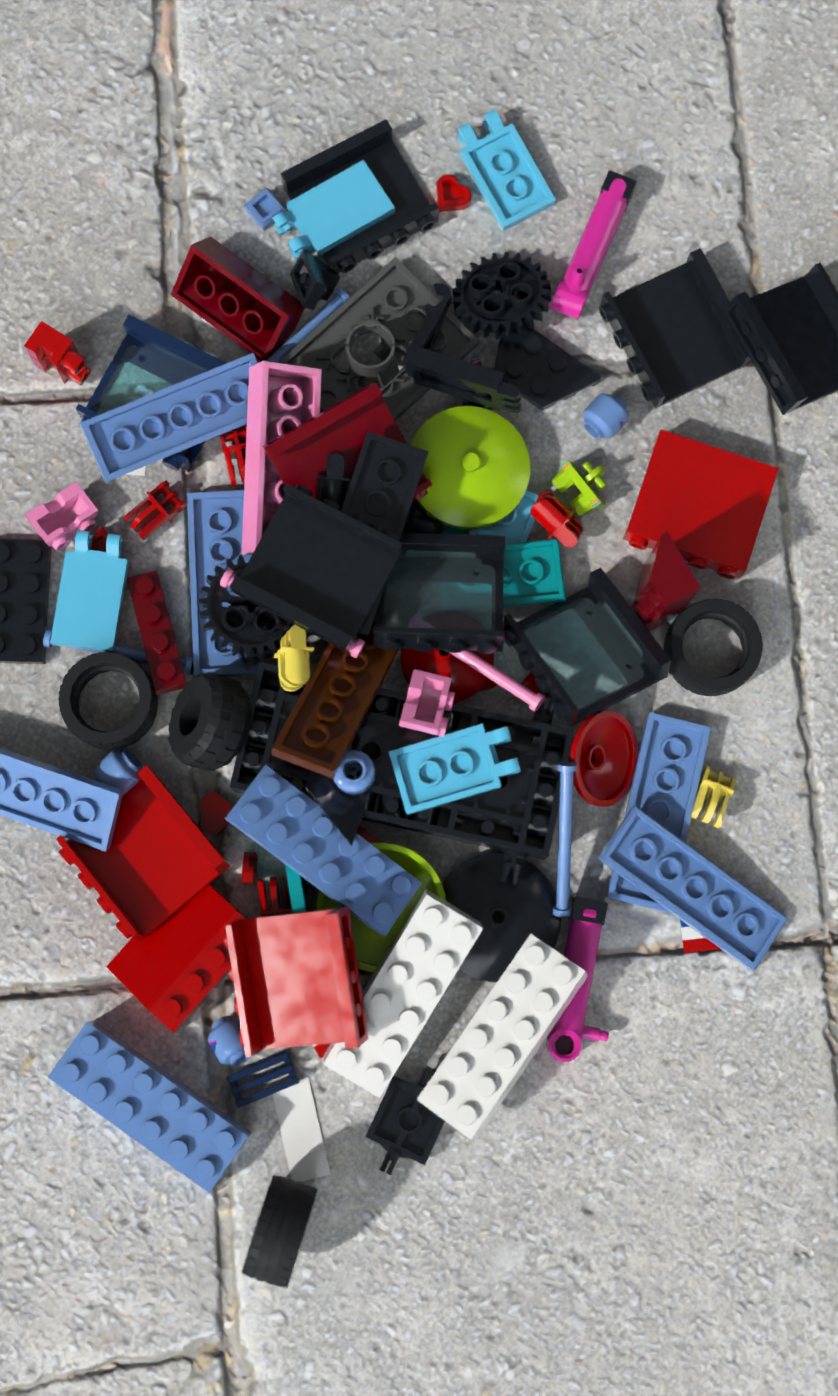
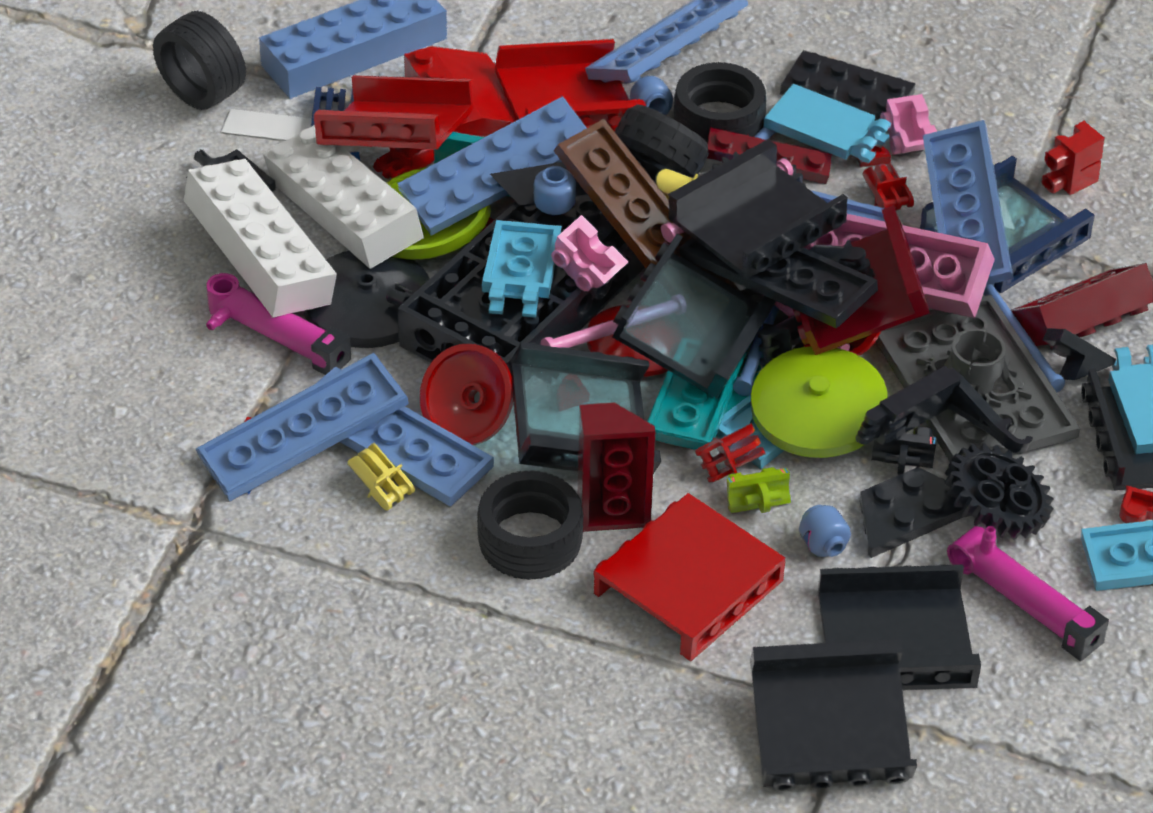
camera: 115 degrees right, 35 degrees down
medium blue bar [553,762,577,917] -> none

